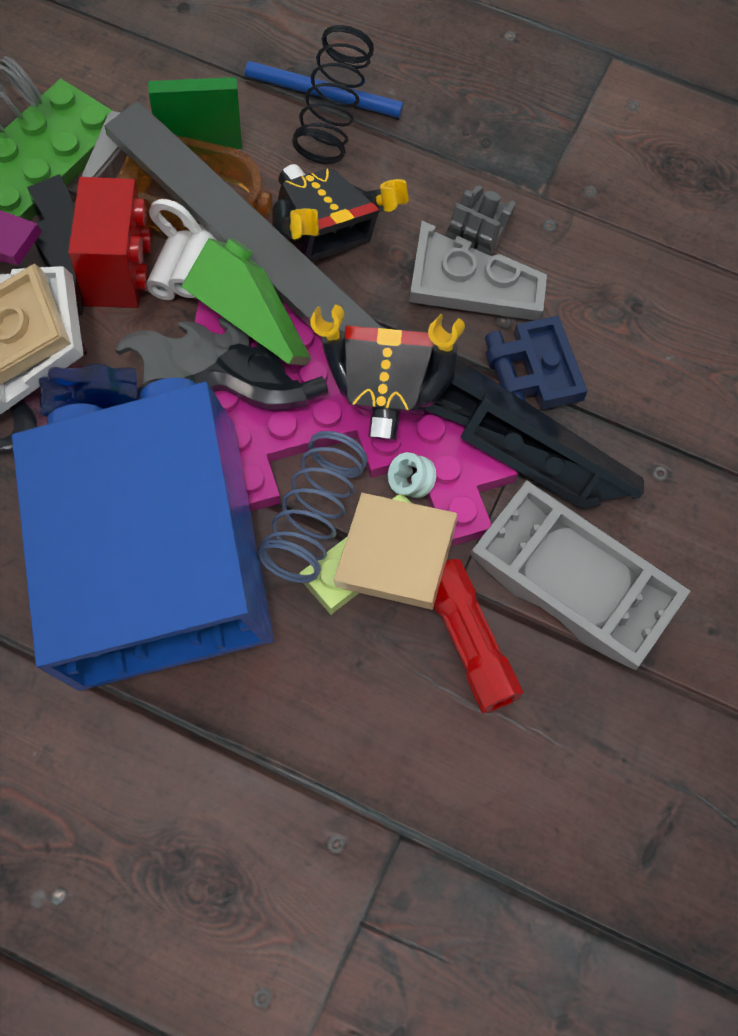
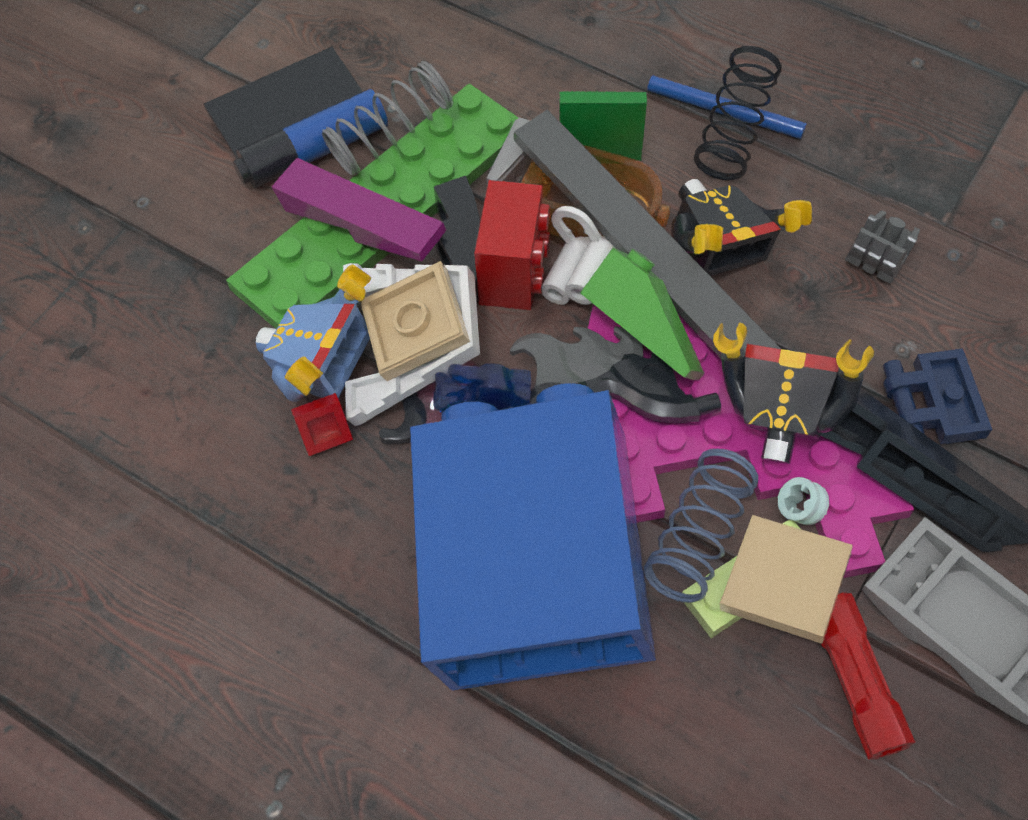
camera: 15 degrees right, 5 degrees down
light grey wing [409,221,547,320] -> none

